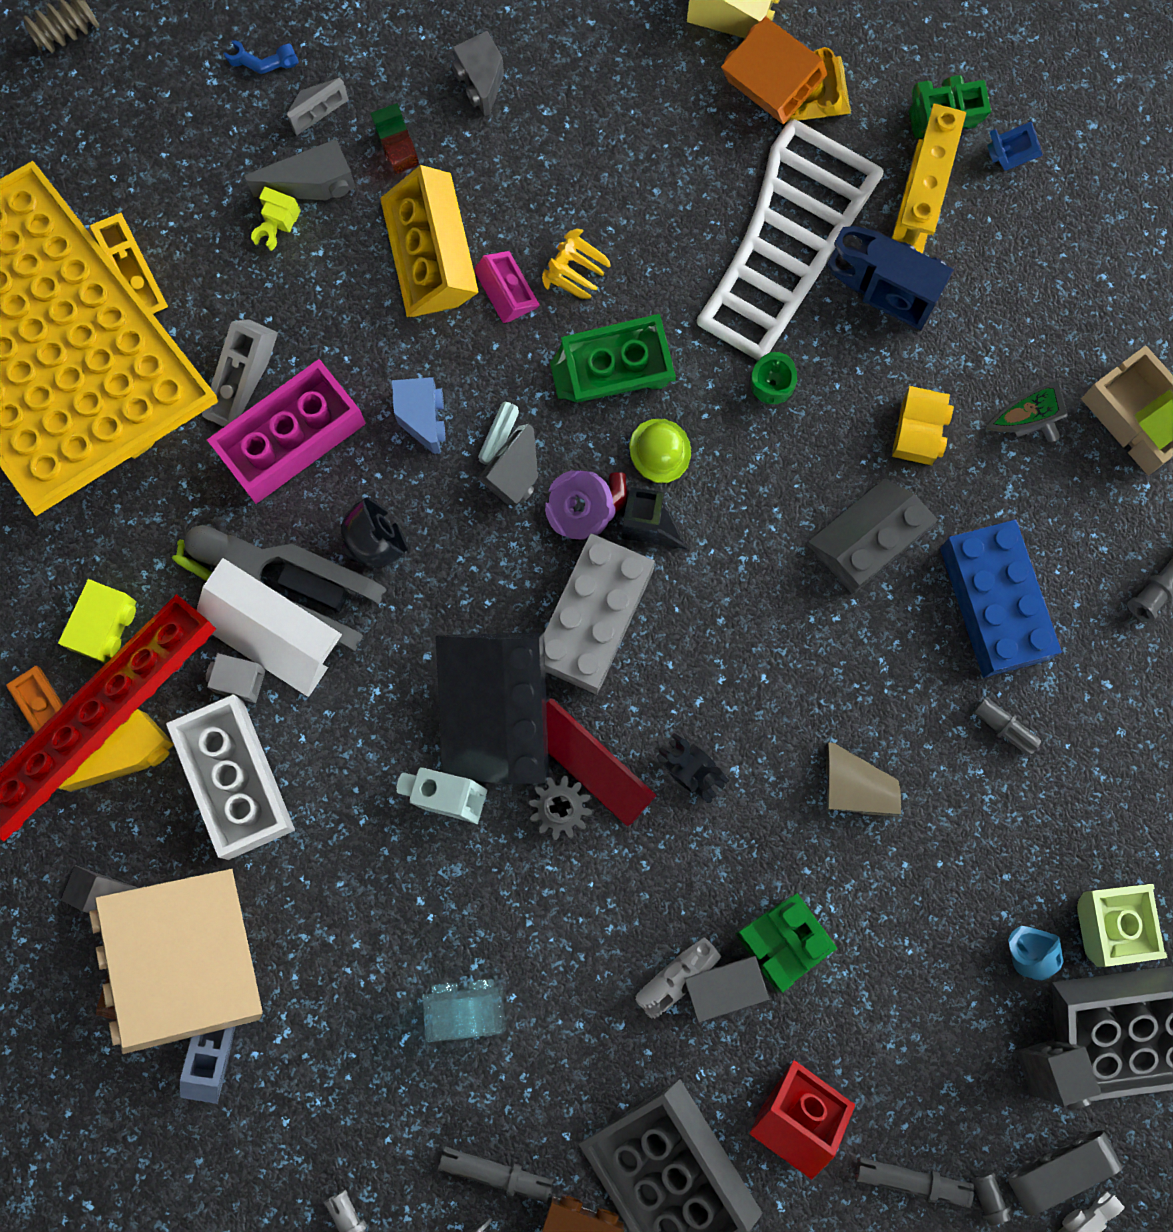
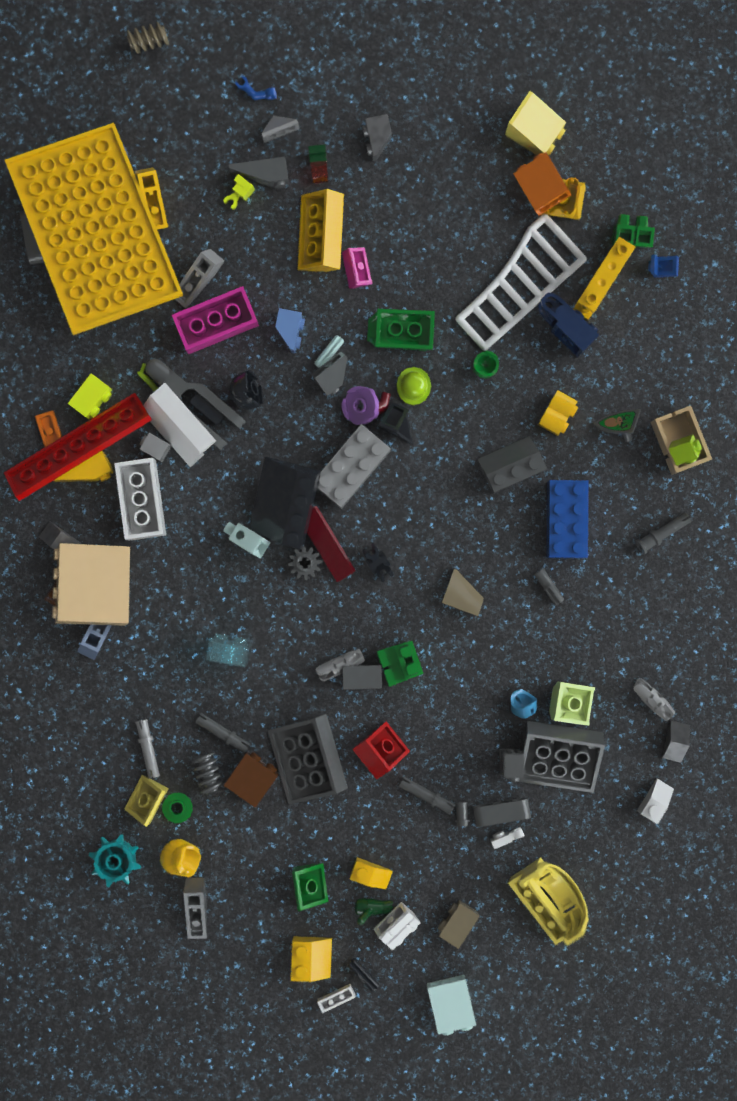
camera: 15 degrees right, 10 degrees up
yellow piece [542,229,610,299] -> none

